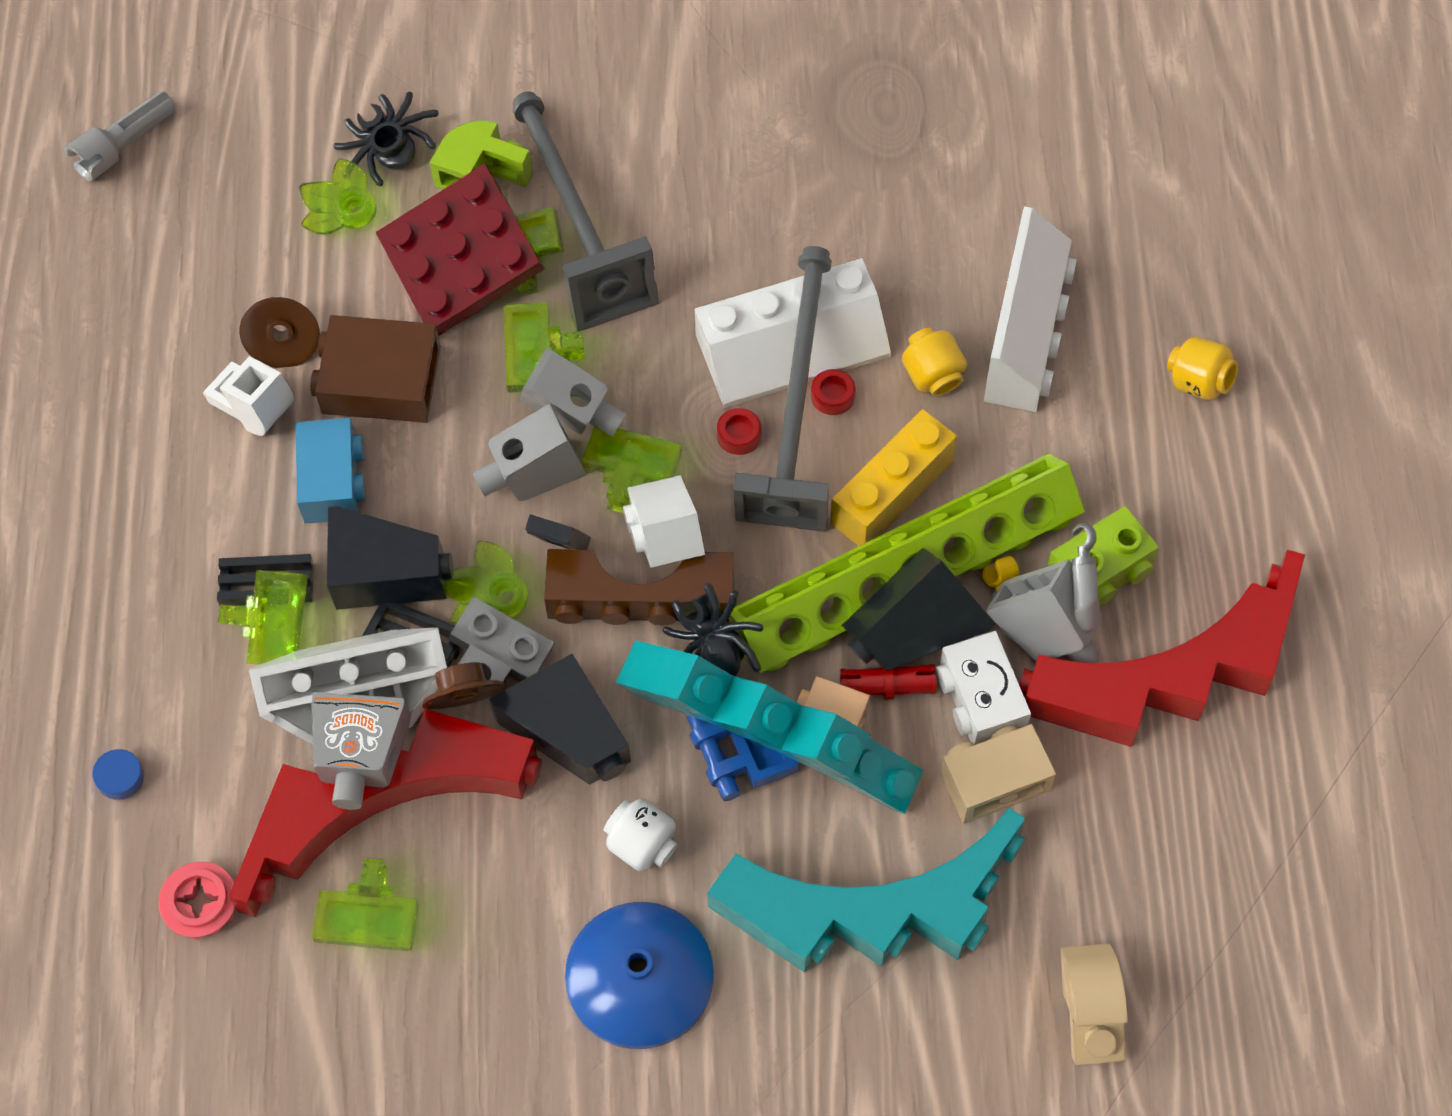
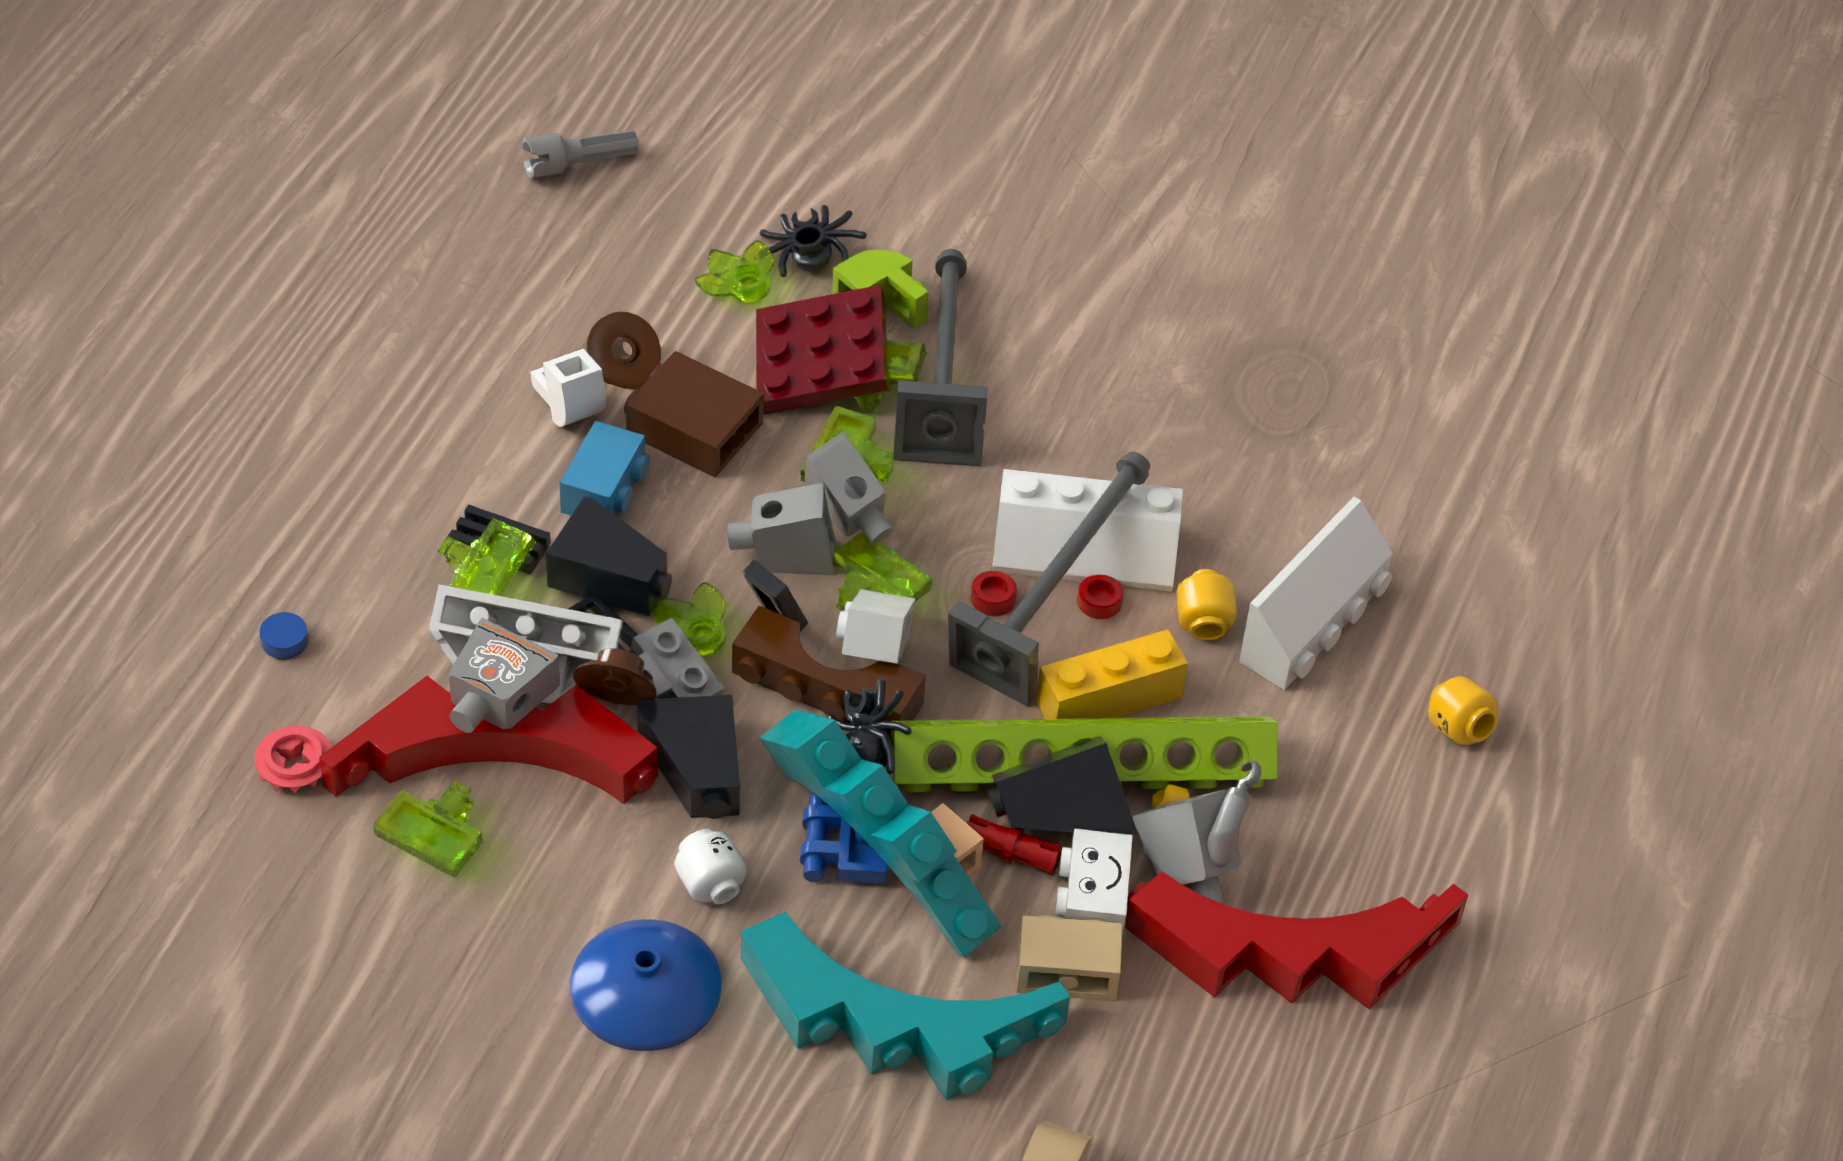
camera: 20 degrees right, 15 degrees down
lime brick [1047,506,1159,607] -> none

